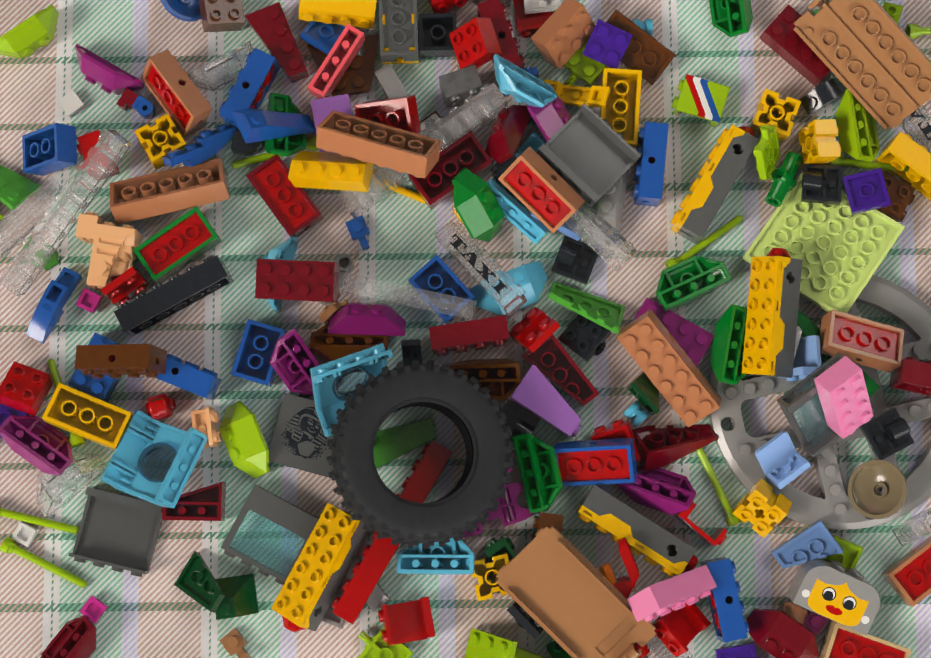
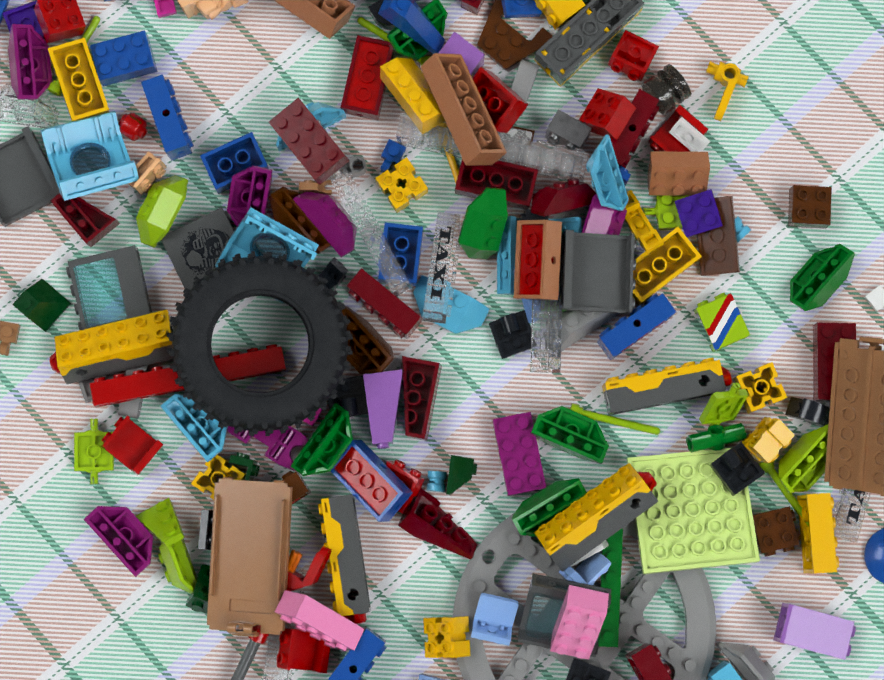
camera: 50 degrees right, 0 degrees up
reddish brown brick [75,344,167,379] -> none
red plate [100,267,150,307] -> none
black brick [114,255,234,336] -> none
brick [133,206,222,284] -> none
dark green wing [174,551,225,613] -> none
coral brick [307,24,365,99] -> none
bright green wing [373,418,437,469] -> none
black brick [419,13,457,58] -> none
red plate [509,307,560,353] -> none
bright green wing [548,281,626,334] -> none
black plate [558,314,612,362] -> none
magenta wedge [616,466,696,515] -> none
nougat brick [617,309,722,428] -> none
red panel [673,502,727,546] -> none
lime piece [696,448,741,527] -> none
brick [819,309,904,373] -> none
dark purple plate [842,168,891,215] -> none
none -> yellow brick [375,157,428,213]

